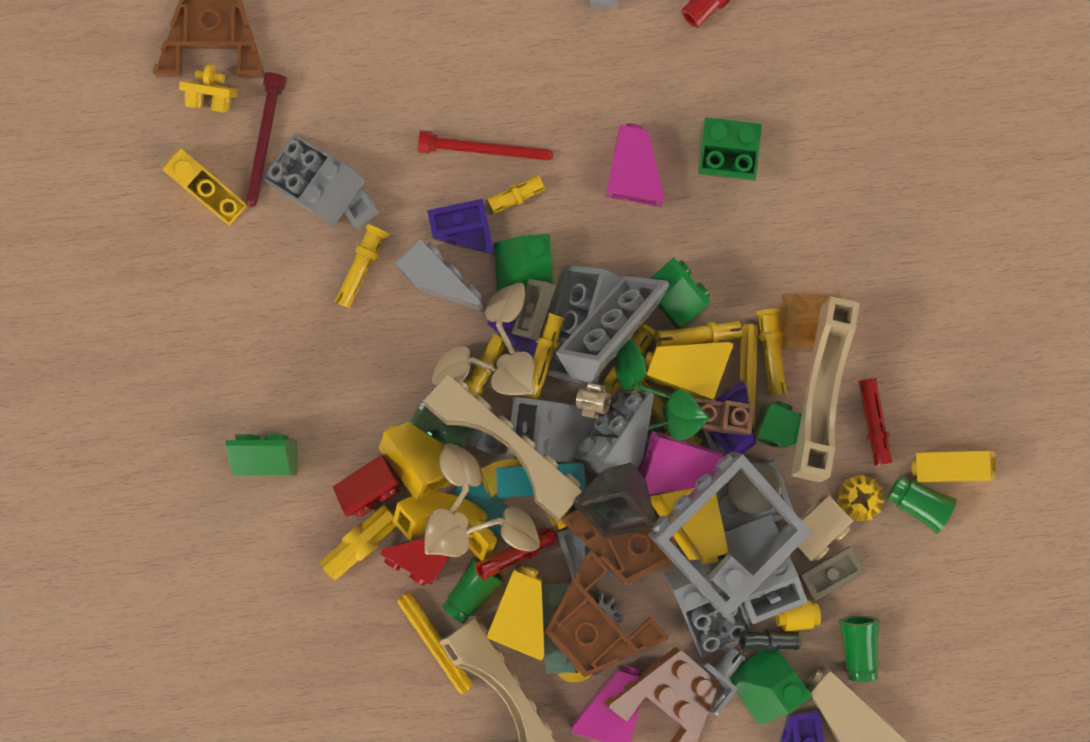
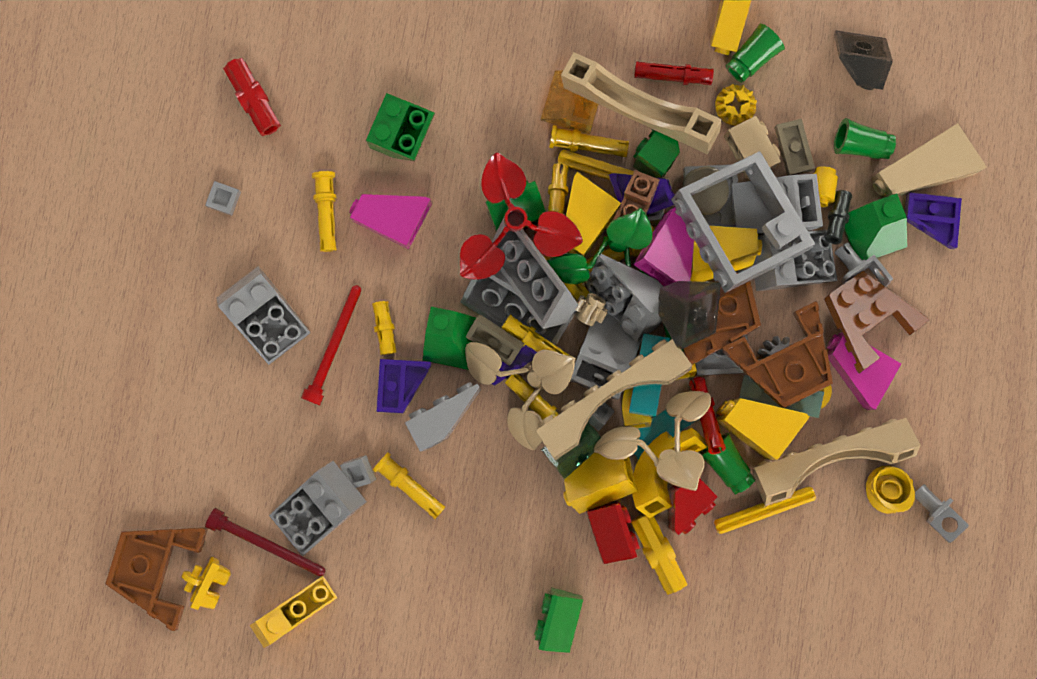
camera: 80 degrees left, 0 degrees up
none -> light grey slope [216,266,310,365]
none -> yellow pin [312,171,337,252]
none -> red plant [460,152,583,280]
none -> clear smoke slope [834,30,893,90]

